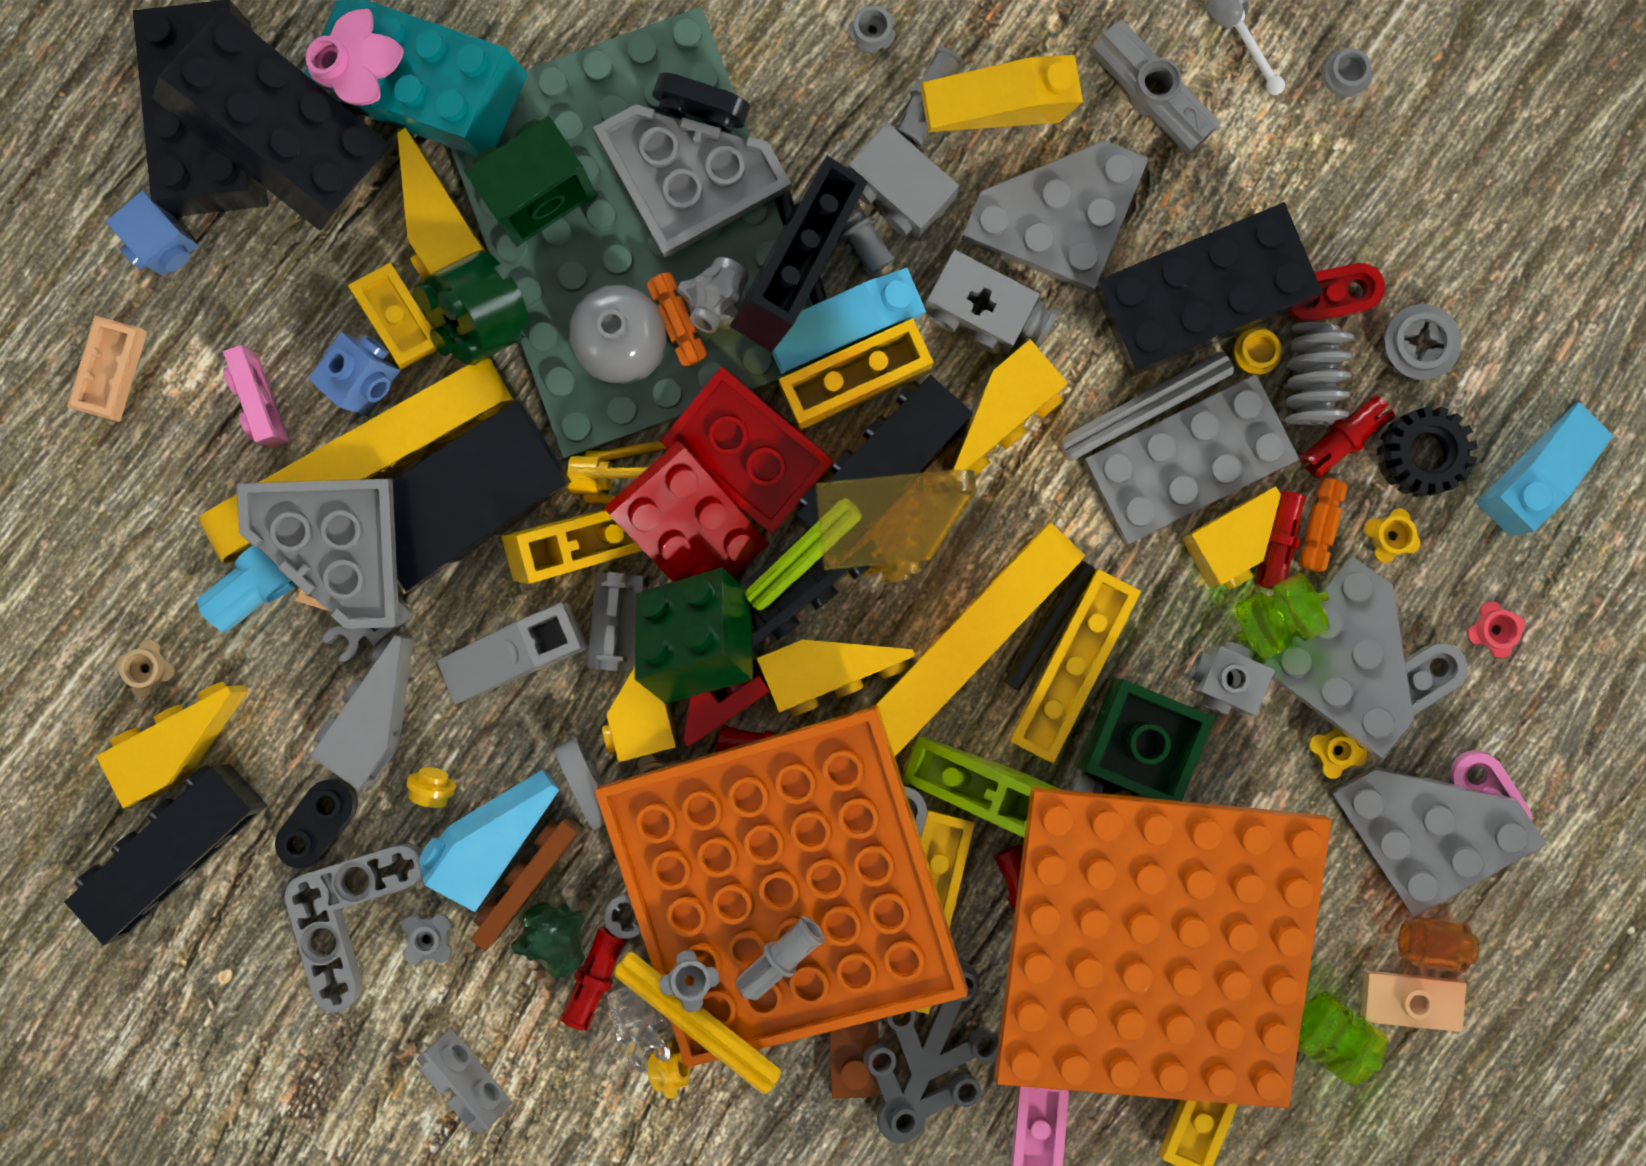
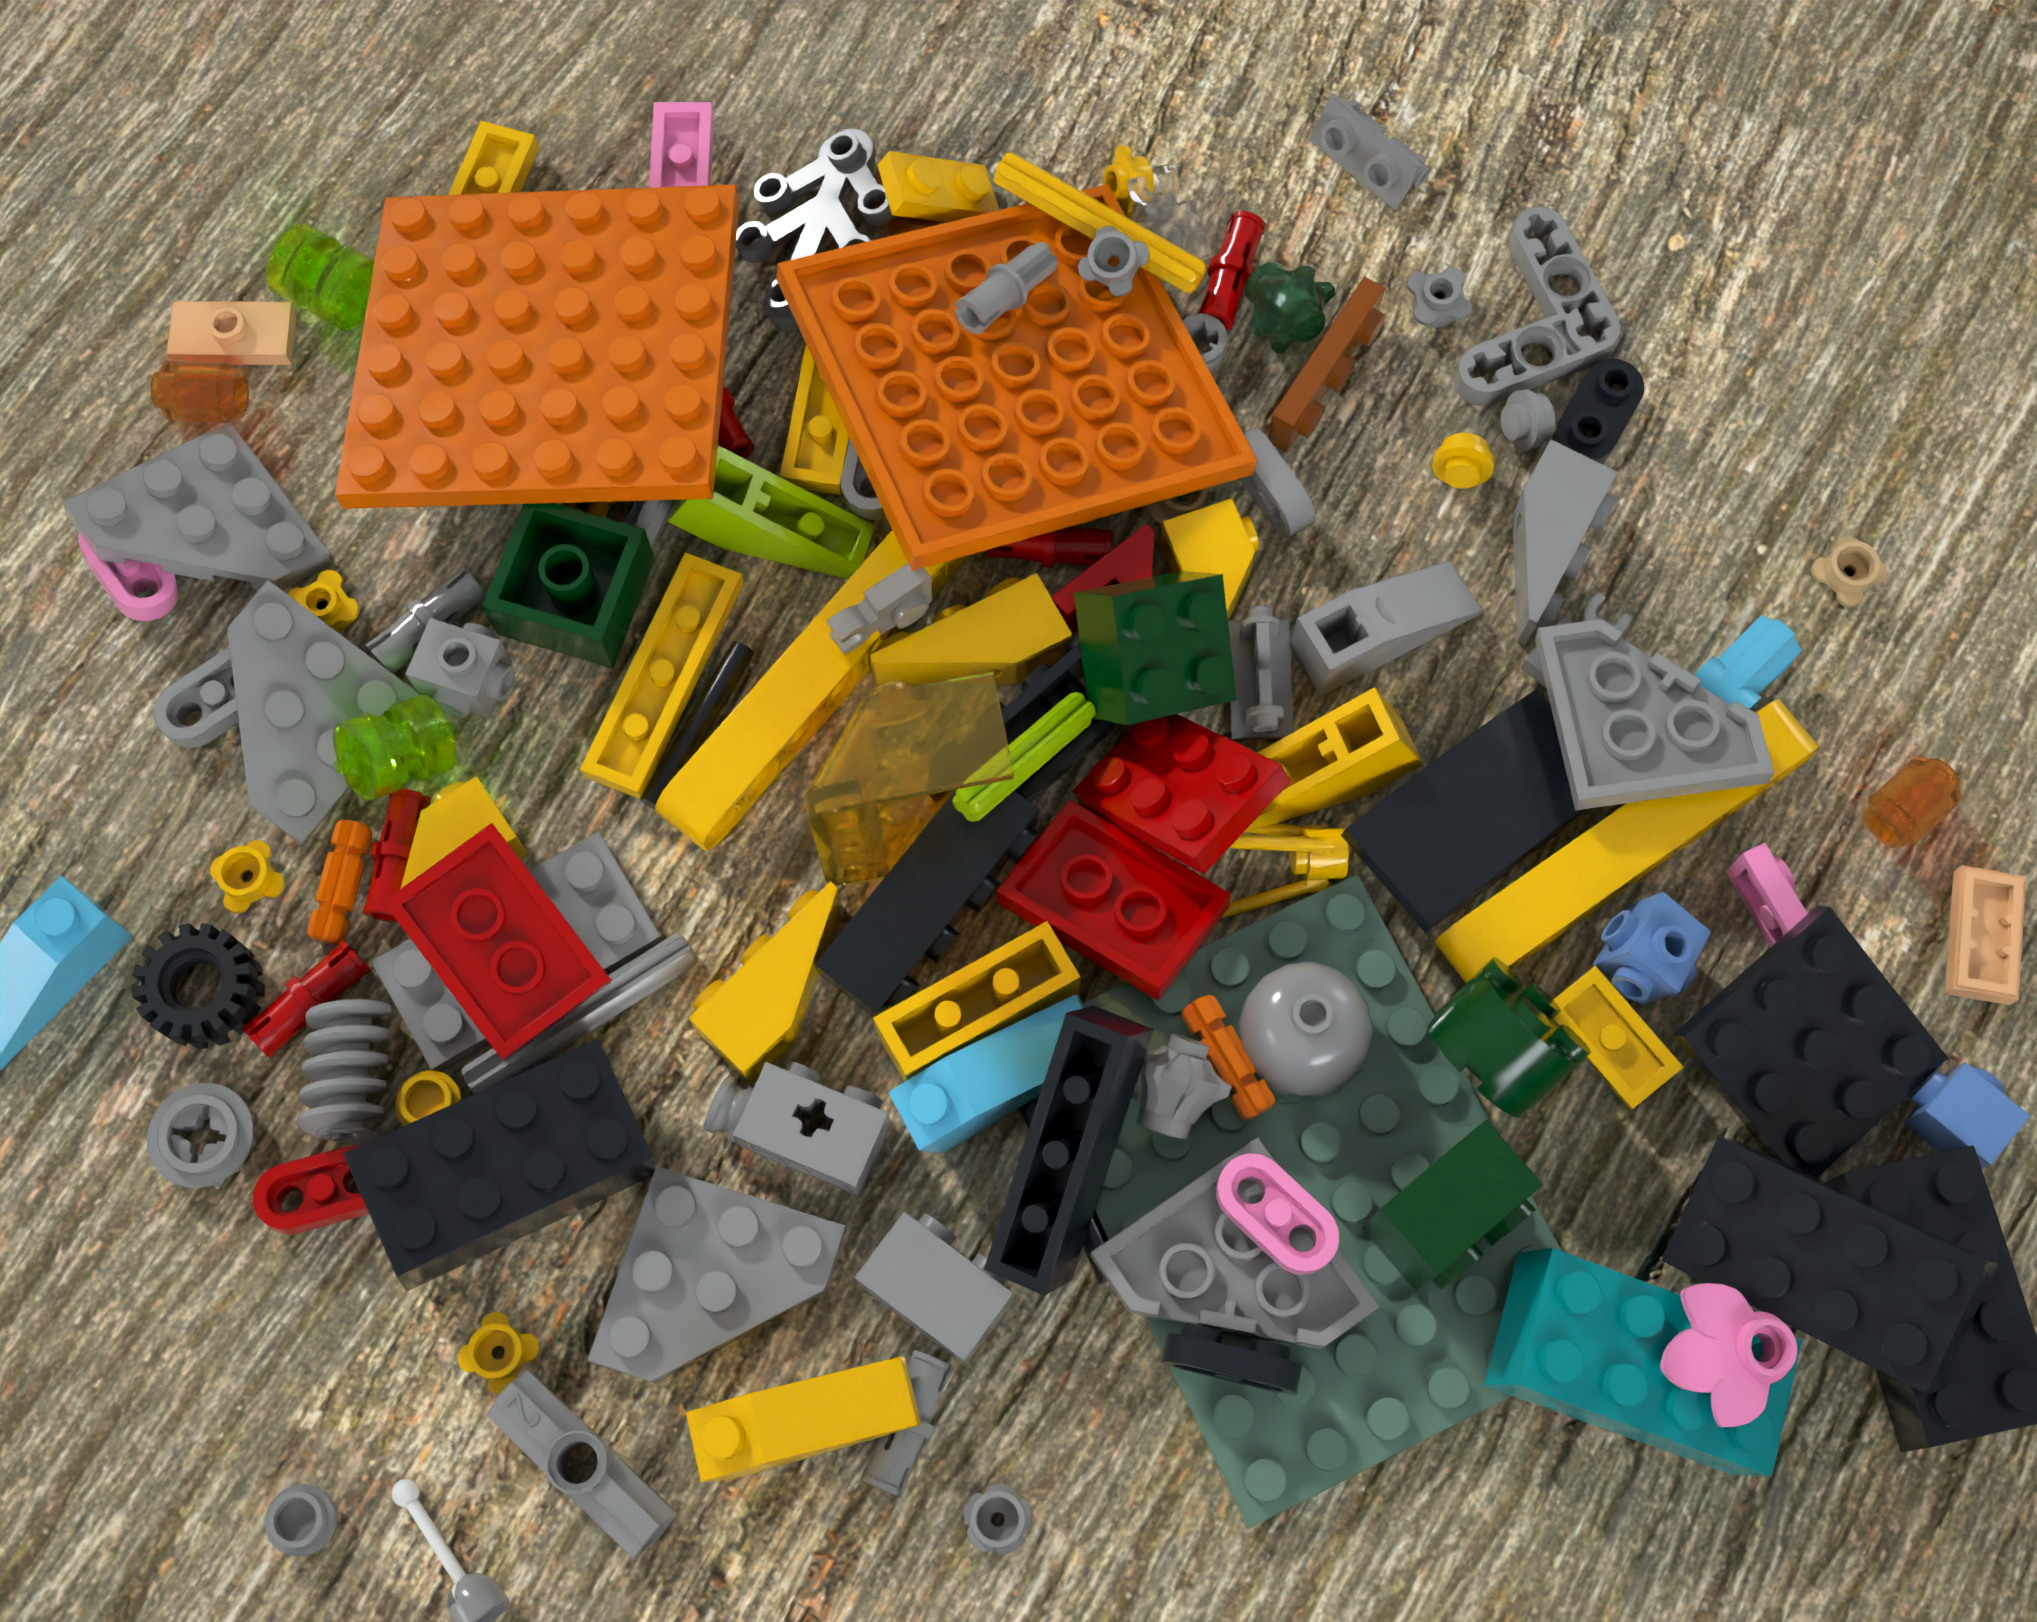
camera: 175 degrees right, 15 degrees down
black brick [64,763,268,946] -> none
yellow slope [96,682,248,808] -> none
yellow slope [397,128,488,279] -> none
medium azure slope [419,770,560,912] -> none
light grey pin [841,211,895,276] -> none
coral plate [1467,601,1525,658] -> none
none -> light grey pin [365,567,486,674]
none -> red plate [383,823,612,1061]
none -> yellow plate [458,1312,540,1394]
none -> light grey plate [827,563,932,655]
none -> yellow plate [877,151,999,222]
none -> bright pink plate [1216,1153,1339,1275]
none -> light grey plate [1501,389,1555,451]
none -> black plate [1673,906,1948,1178]
none -> clear orange brick [1863,756,1962,849]

